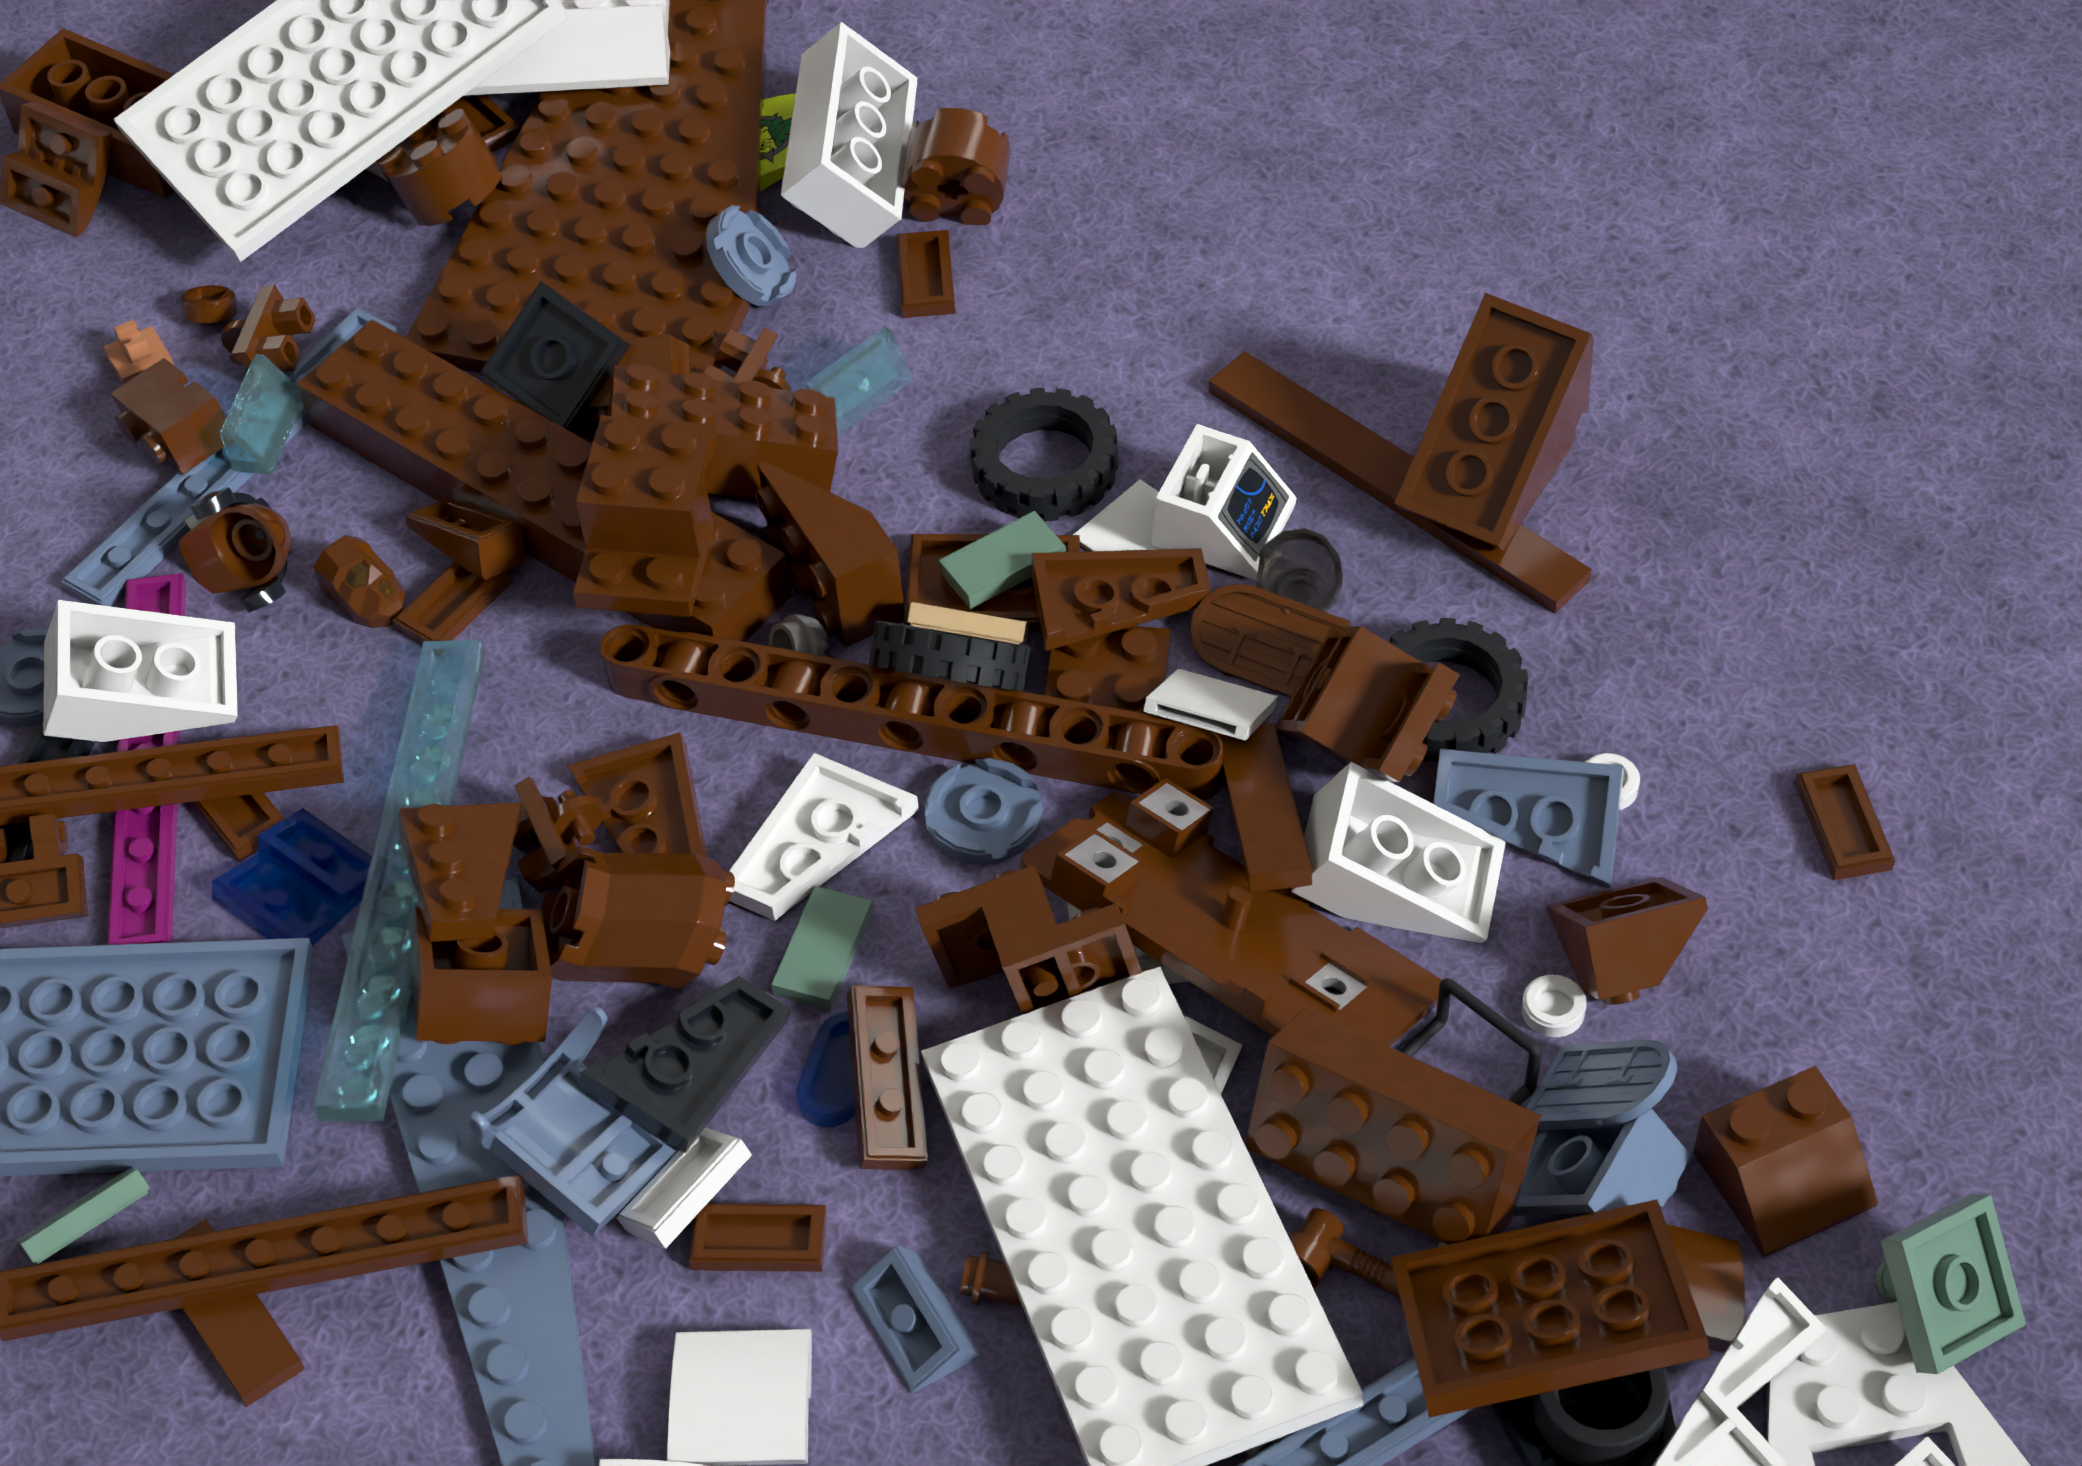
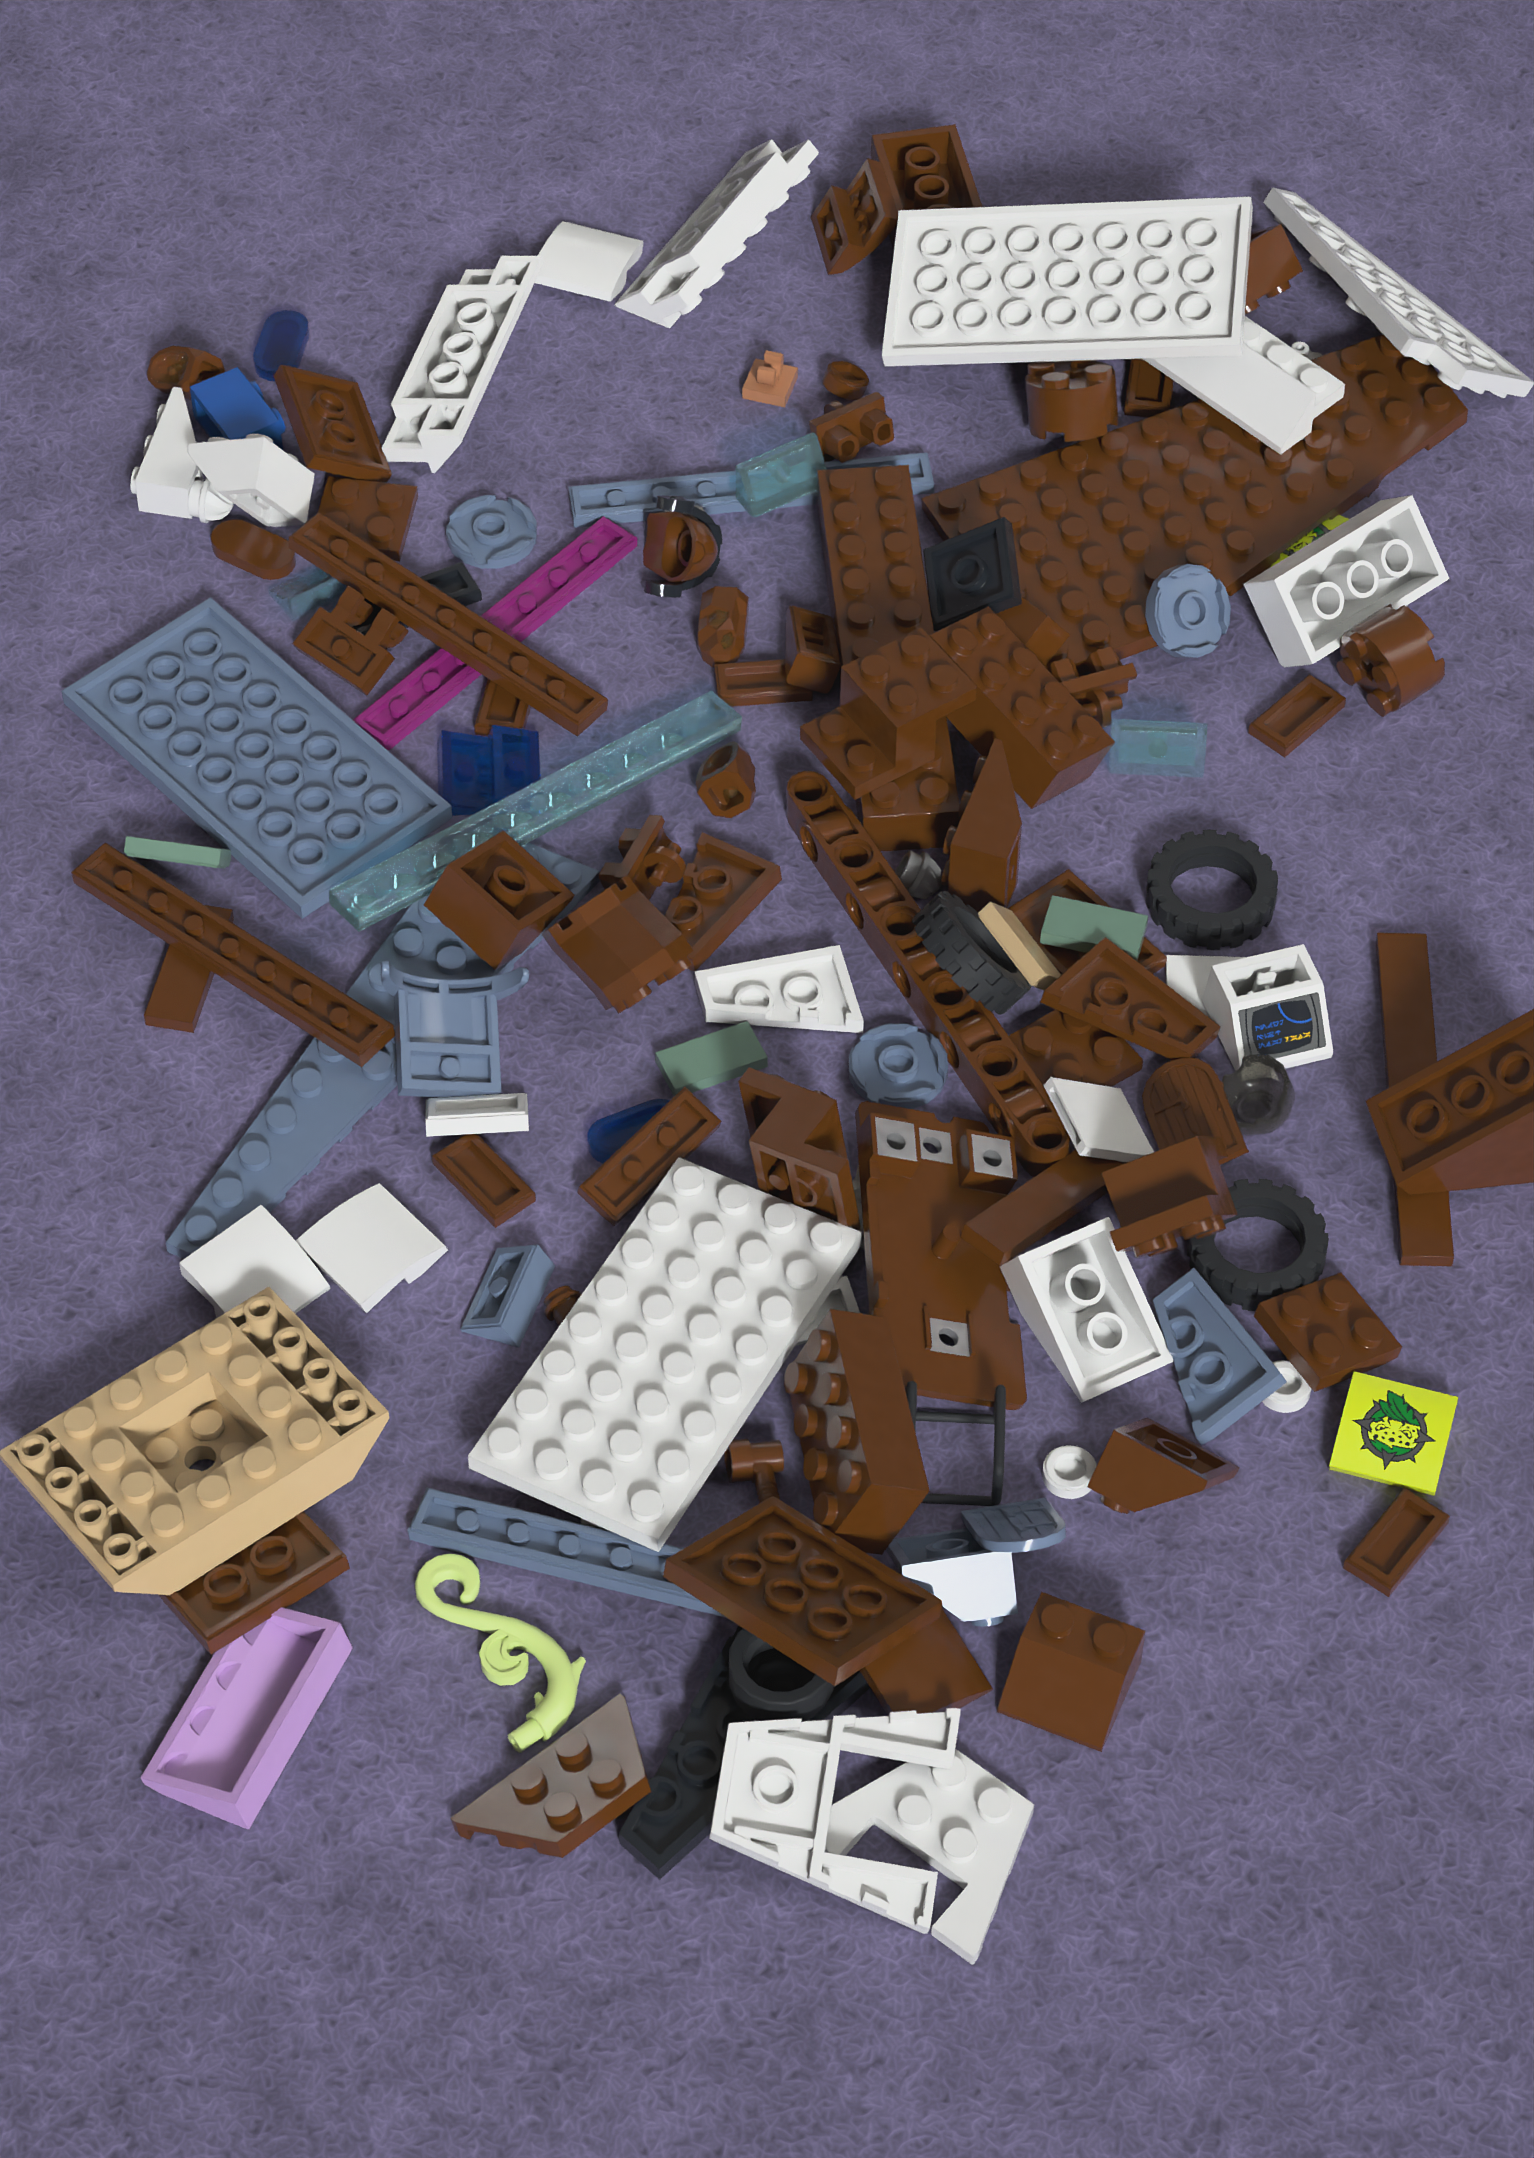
camera: 45 degrees right, 0 degrees up
white slope [43,600,238,742] -> none
reddish brown brick [110,358,237,475] -> none
reddish brown wing [398,802,521,942] -> none
black wing [578,976,791,1153] -> none
sand green tile [1876,1194,2026,1374] -> none
none -> reddish brown rock [696,742,756,818]
none -> reddish brown plate [1254,1272,1402,1392]
none -> neon yellow slope [1329,1371,1458,1496]

